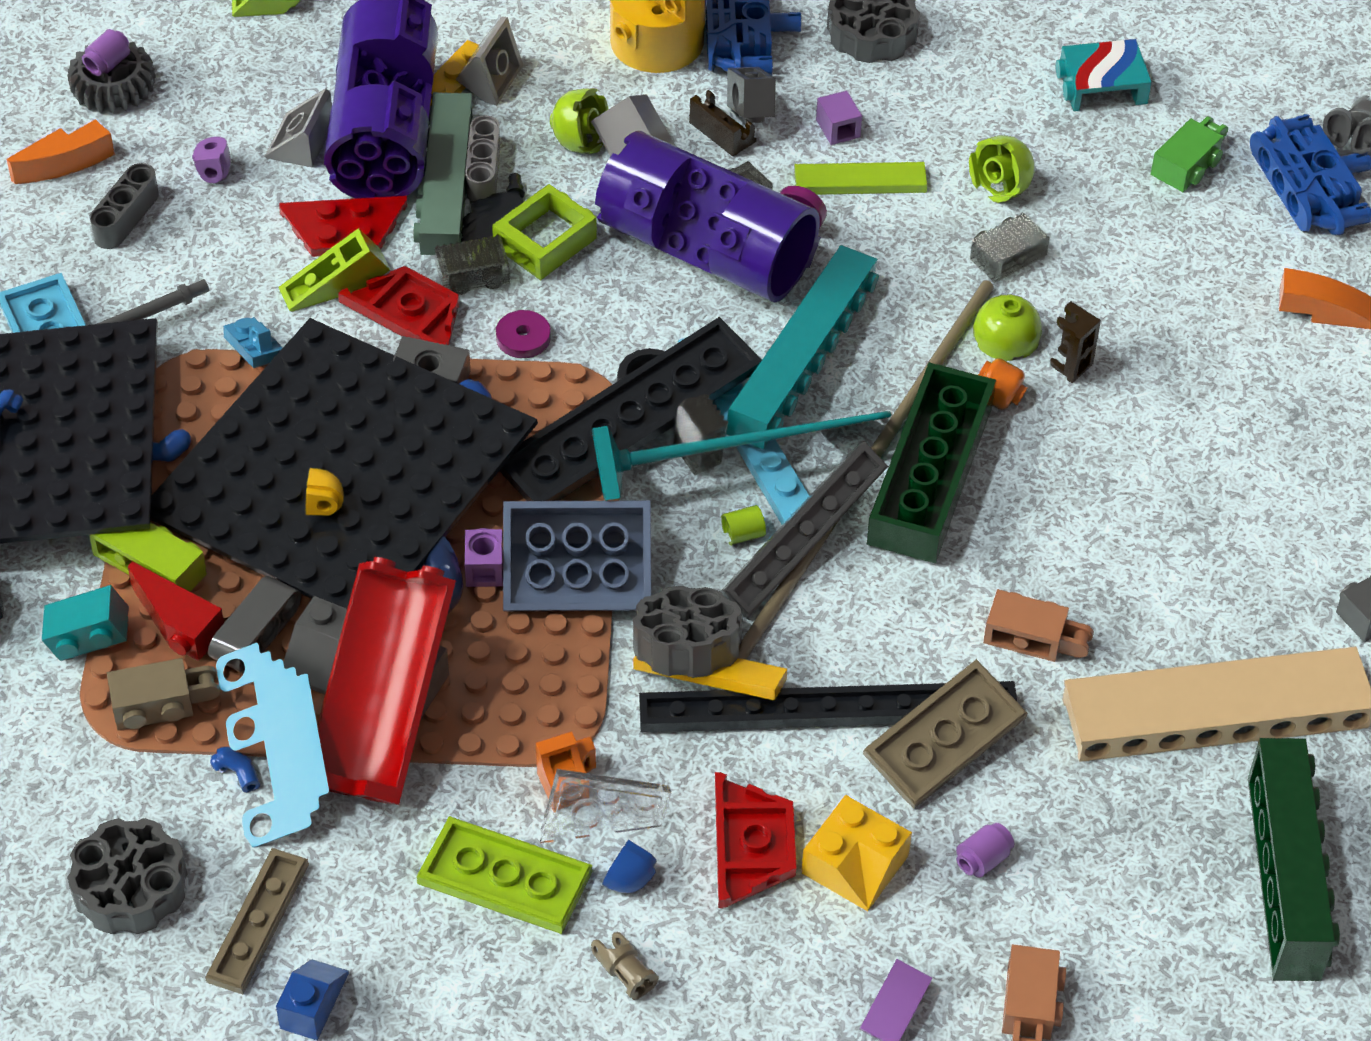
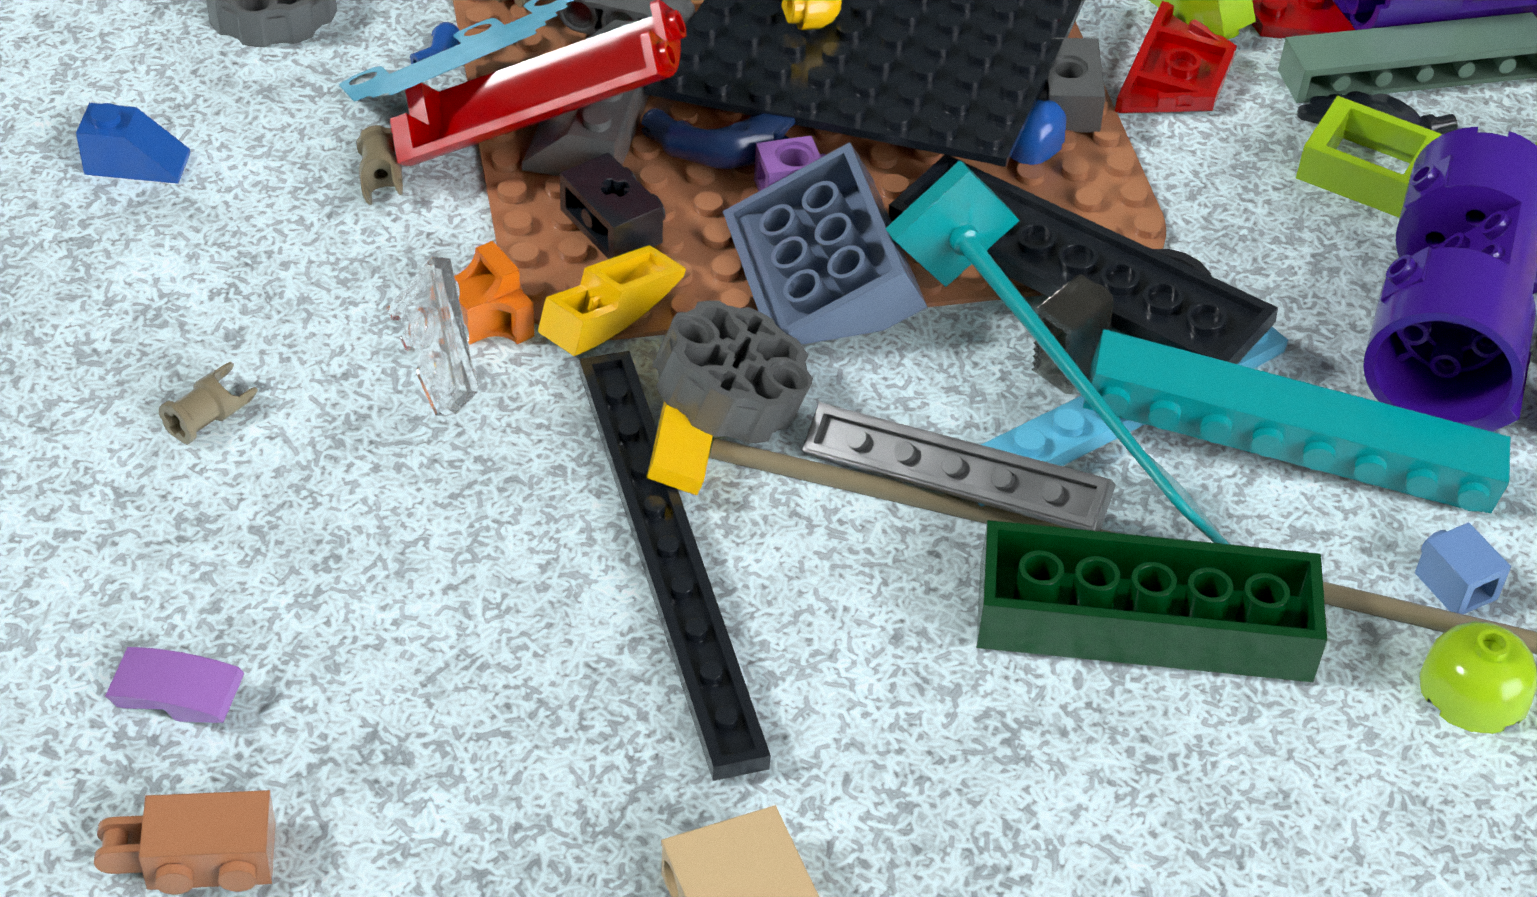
camera: 75 degrees right, 5 degrees down
dark tan tile [205,848,309,995] -> none
lime tile [416,816,592,934] -> none
clear smoke brick [435,235,510,295] -> none
light grey beam [465,115,500,202] -> none
magenta piece [496,310,551,358] -> none
blue piece [602,839,657,894] -> none
red wing [715,772,796,908] -> none
lime beam [721,505,766,545] -> none
yellow slope [801,795,912,911] -> none
dark tan tile [863,659,1028,808] -> none
medium lavender brick [956,823,1015,878] -> none
orange head [978,358,1028,410] -> none
nougat brick [983,589,1094,662] -> none
dark brown hinge [1050,301,1101,383] -> none
none -> dark tan piece [356,125,403,206]
none -> yellow slope [538,245,686,357]
none -> black brick [560,152,666,259]
none -> medium blue brick [1415,522,1511,614]

